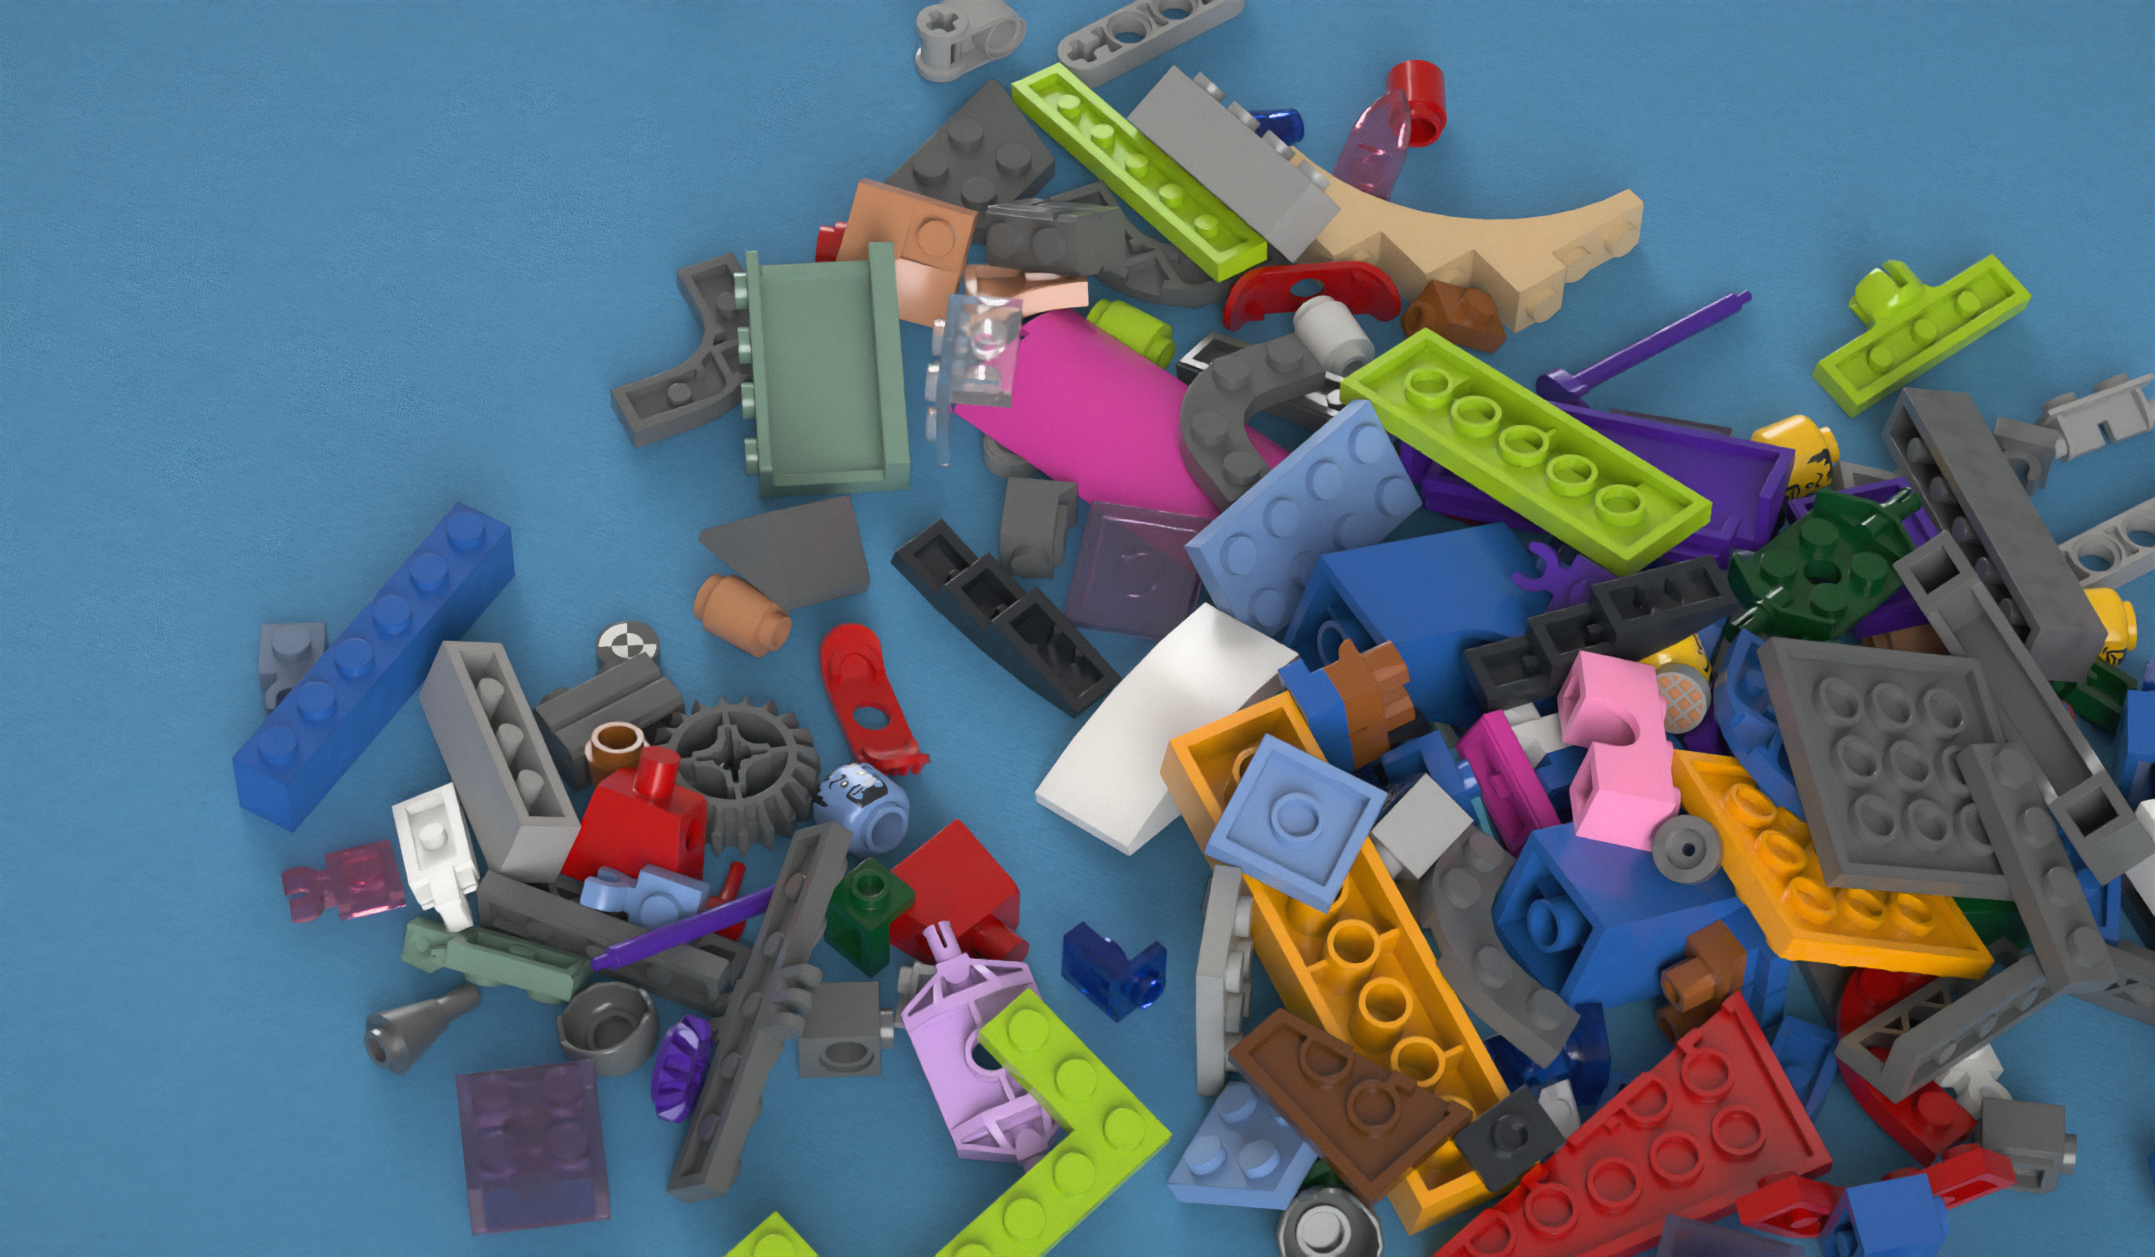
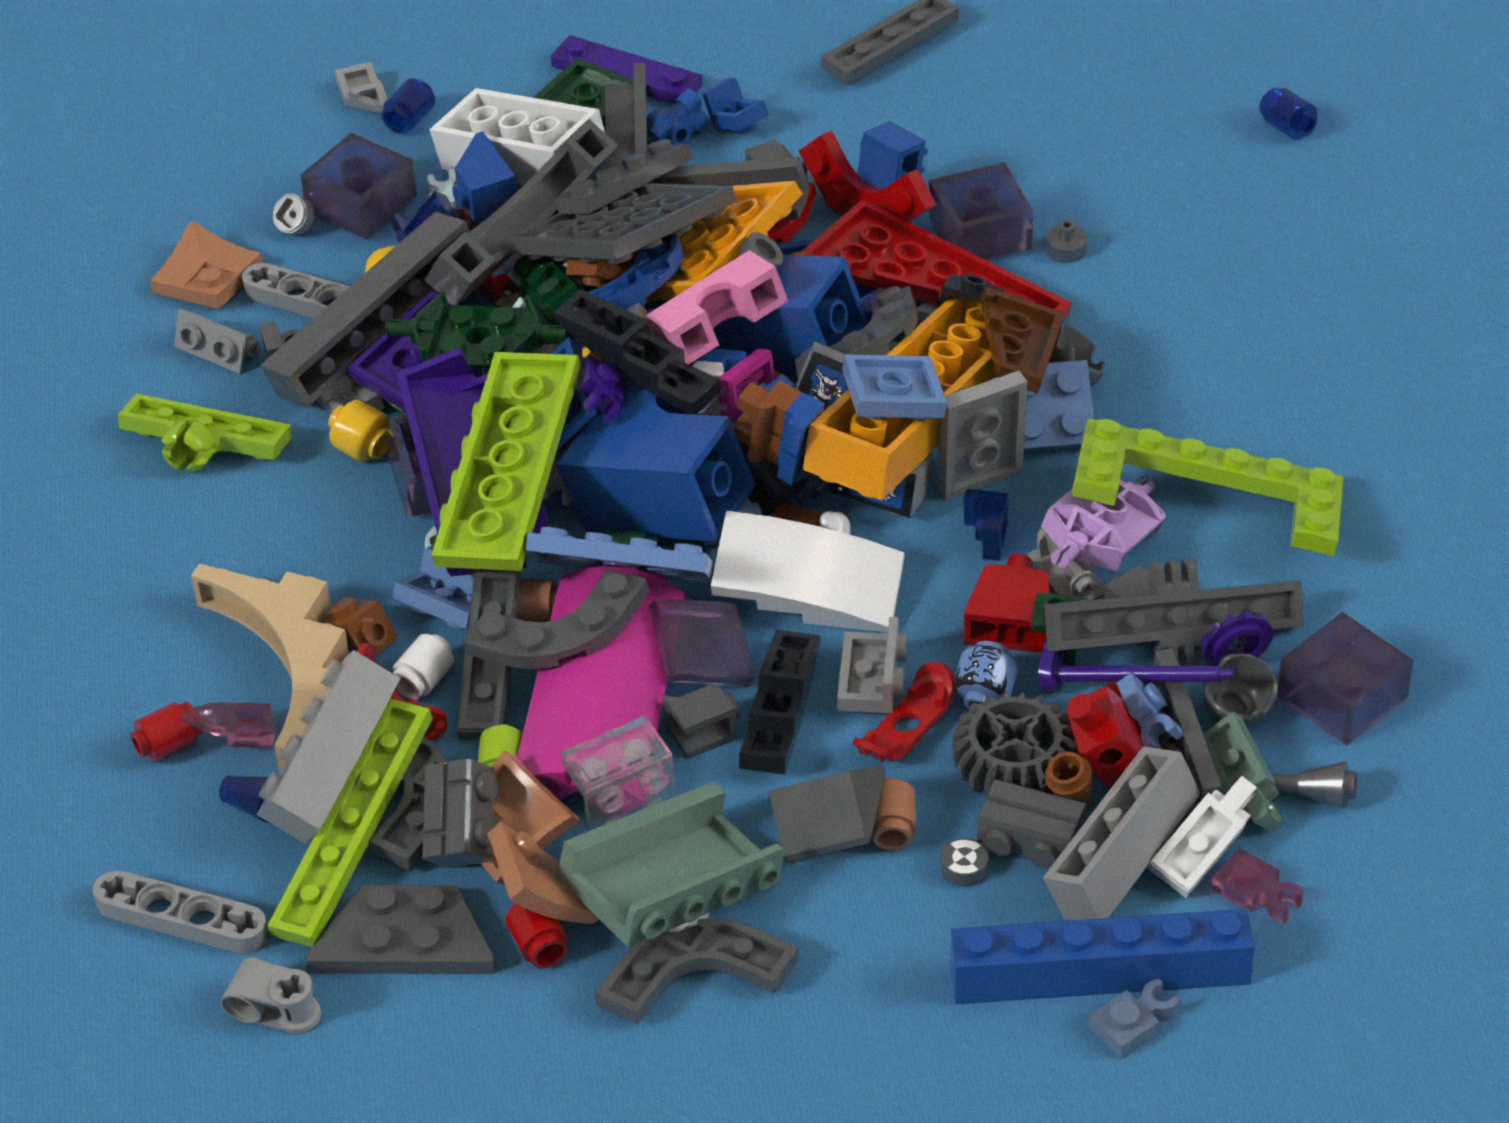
camera: 120 degrees left, 5 degrees down
dark purple piece [1535,290,1752,409] -> none
none -> light grey bracket [837,617,907,714]

